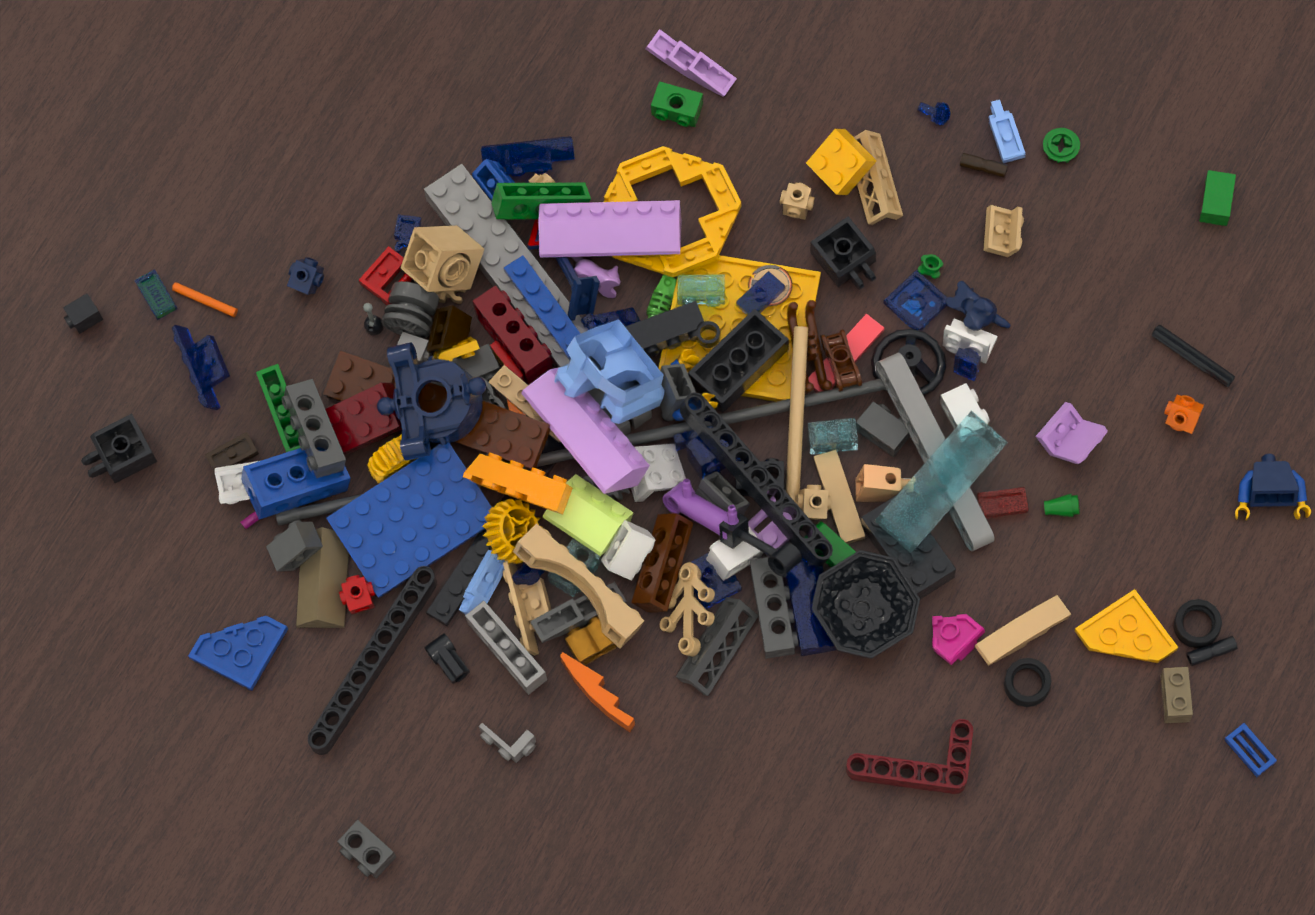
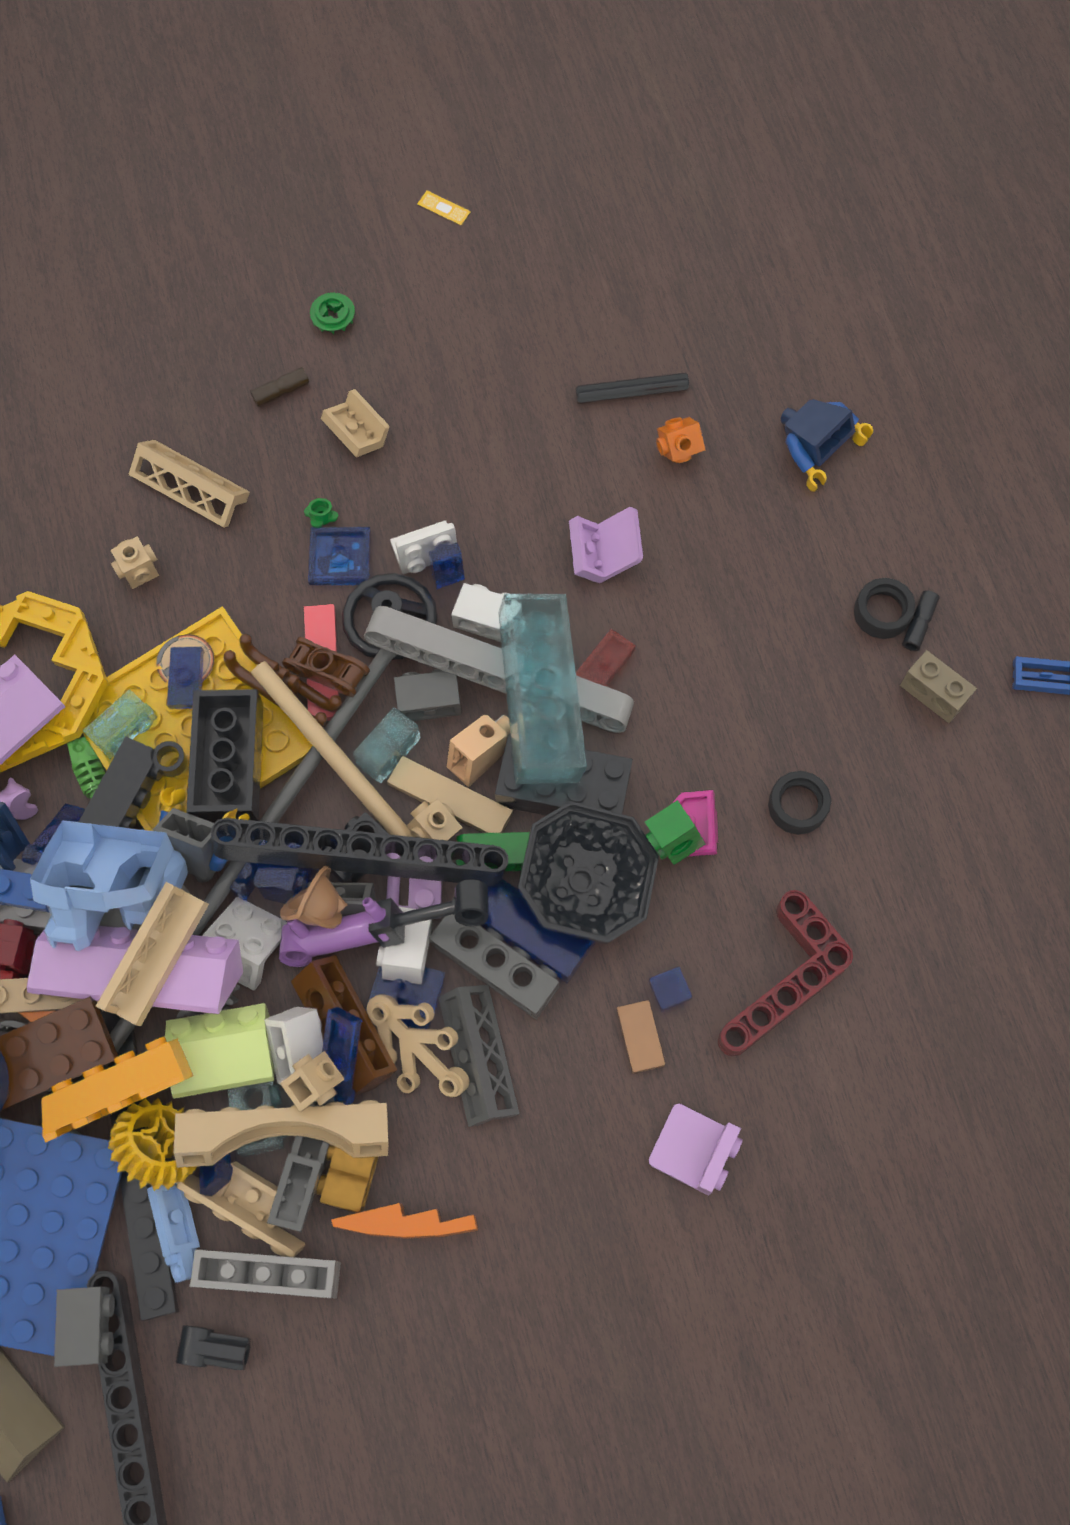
camera: 50 degrees left, 0 degrees up
red brick [339,575,376,615] -> none
light grey bracket [479,723,536,763] -> none
yellow brick [806,129,877,195] -> none
black hinge [810,216,876,290] -> none
clear blue plate [917,102,951,125] -> none
dark blue animal [946,281,1011,331] -> none
tan slope [975,595,1071,666] -> none
light blue hinge [989,100,1026,163] -> none
green cone [1044,494,1080,517] -> none
yellow plate [1075,589,1178,663] -> none
green panel [1199,170,1236,226] -> none
none -> dark grey brick [54,1287,114,1367]
none -> tan fence [96,882,209,1026]
none -> medium nougat helmet [280,866,348,929]
none -> tan brick [280,1051,344,1112]
none -> clear blue plate [322,1007,362,1105]
none -> yellow sticker [417,191,471,225]
none -> medium nougat tile [616,1000,665,1074]
none -> green brick [645,800,706,865]
none -> clear blue plate [648,967,693,1011]
none -> lavender bracket [649,1104,743,1195]

